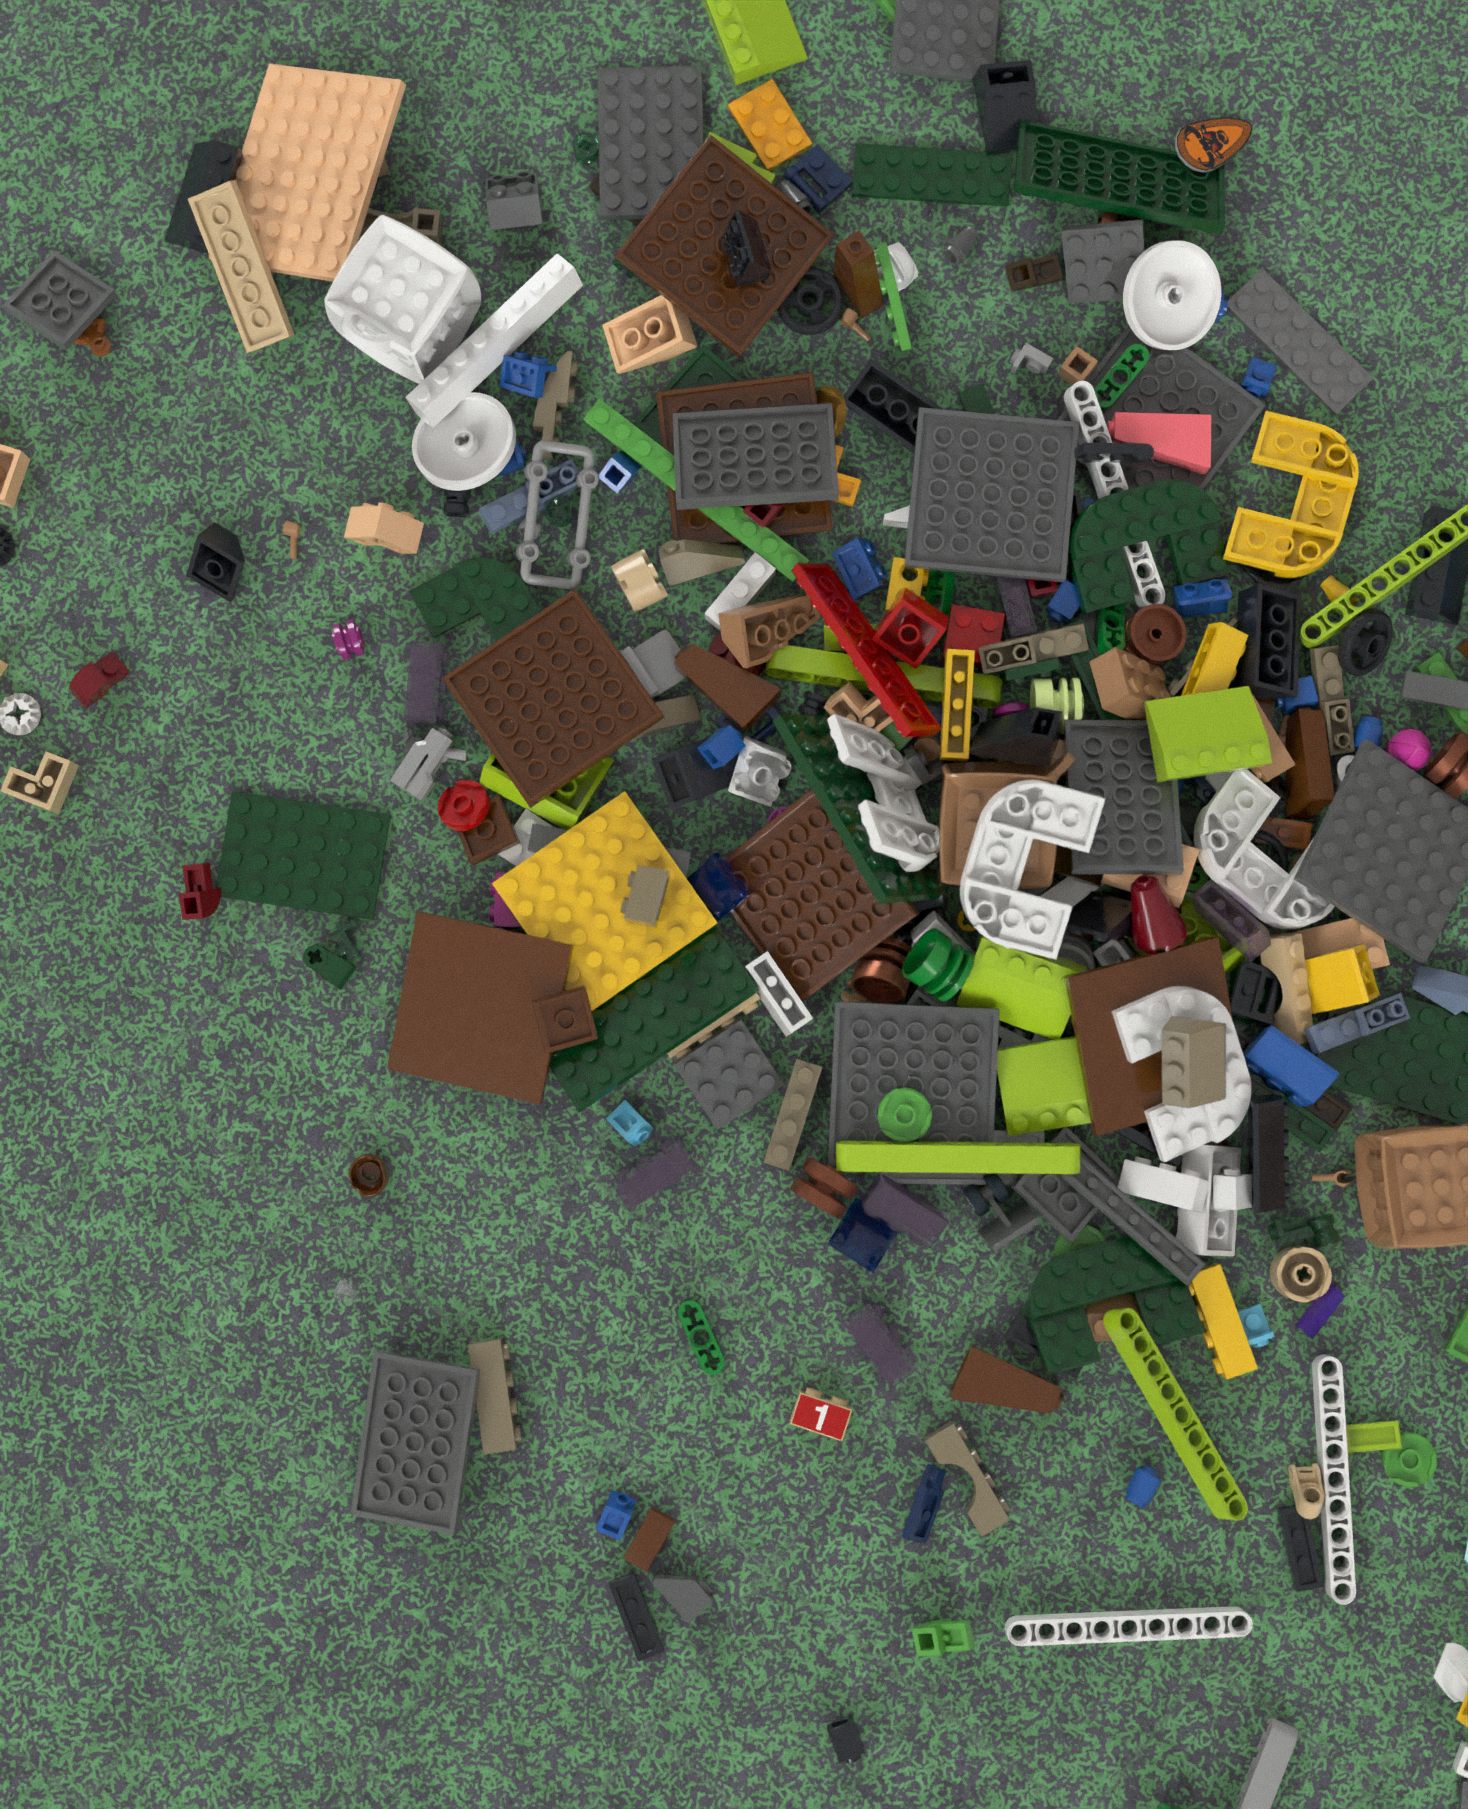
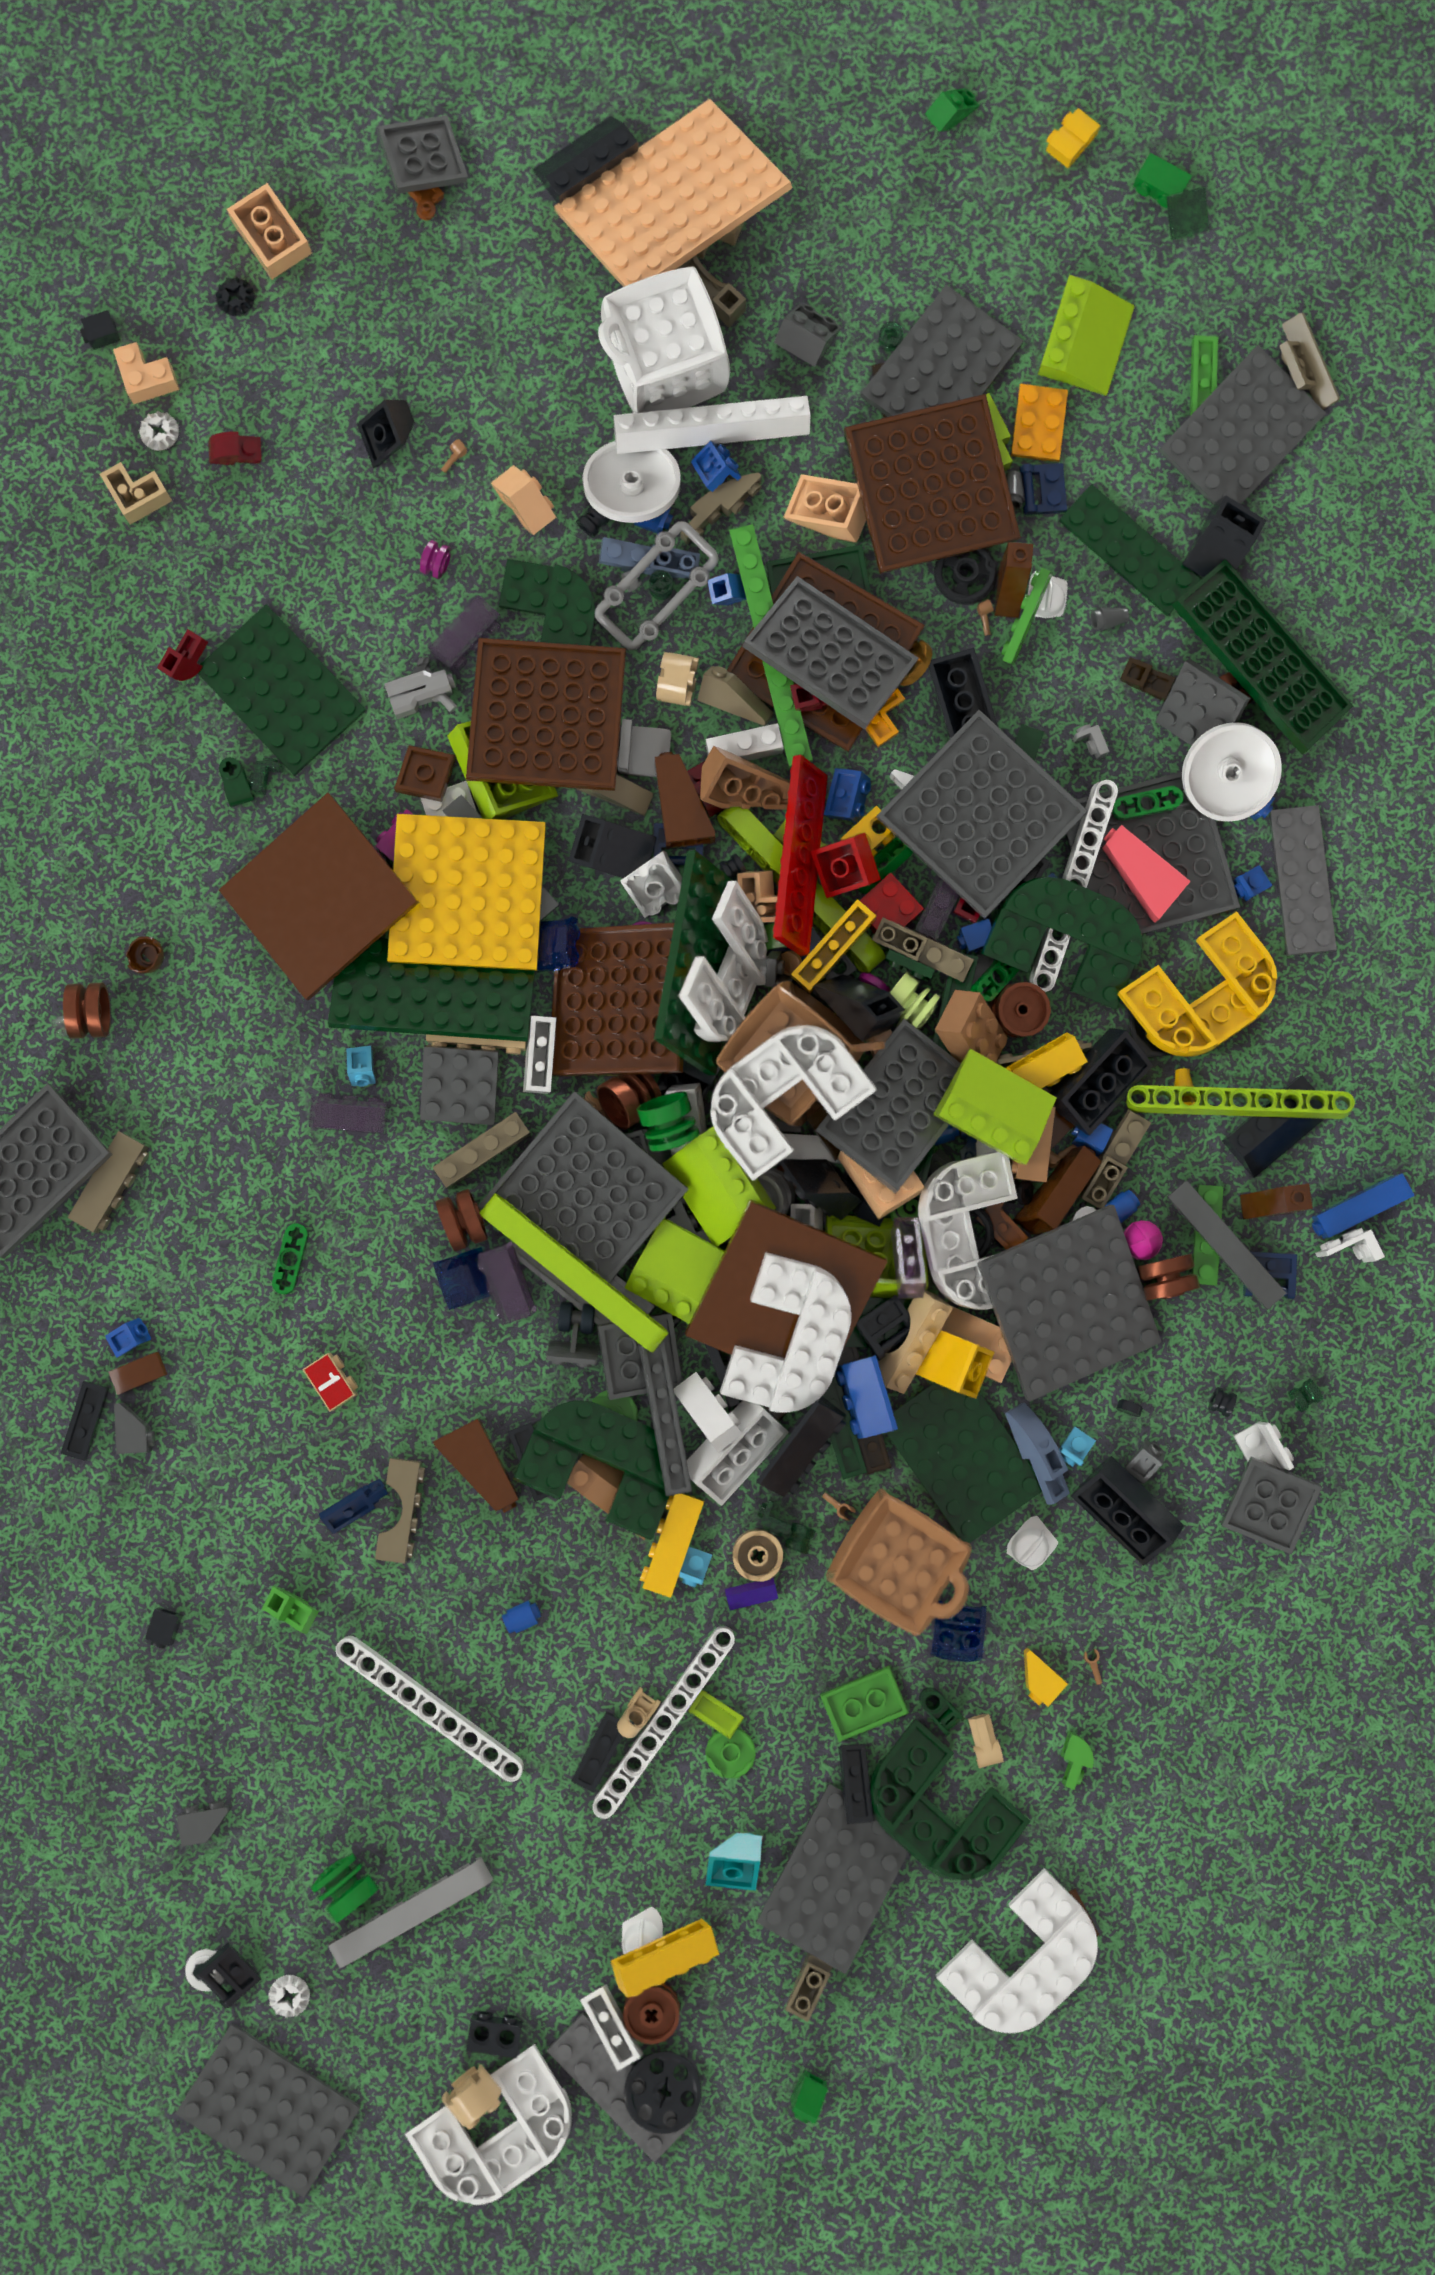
camera: 30 degrees right, 0 degrees up
tan plate [188,180,294,353] -> none
red tile [437,780,490,831] -> none
reddish brown tile [531,986,598,1054] -> none
dark tan slope [620,865,670,928] -> none
blue brick [697,725,746,769] -> none
black slope [720,209,772,287] -> none
clear purple brick [842,1301,919,1388] -> none
bright green tile [877,1087,932,1143] -> none
medium nougat brick [1059,346,1098,385] -> none
black hinge [1074,443,1155,463] -> none
lime beam [1103,1308,1248,1520] -> none
dark red cone [1131,875,1187,954] -> none
dark tan slope [1161,1016,1226,1108] -> none
blue bracket [1173,579,1232,618] -> none
shield [1175,117,1252,173] -> none
white brick [1213,1168,1252,1210] -> none
sand blue slope [1304,993,1410,1054] -> none
black wheel [1338,609,1393,676] -> none
none -> copper wheel [63,982,111,1039]

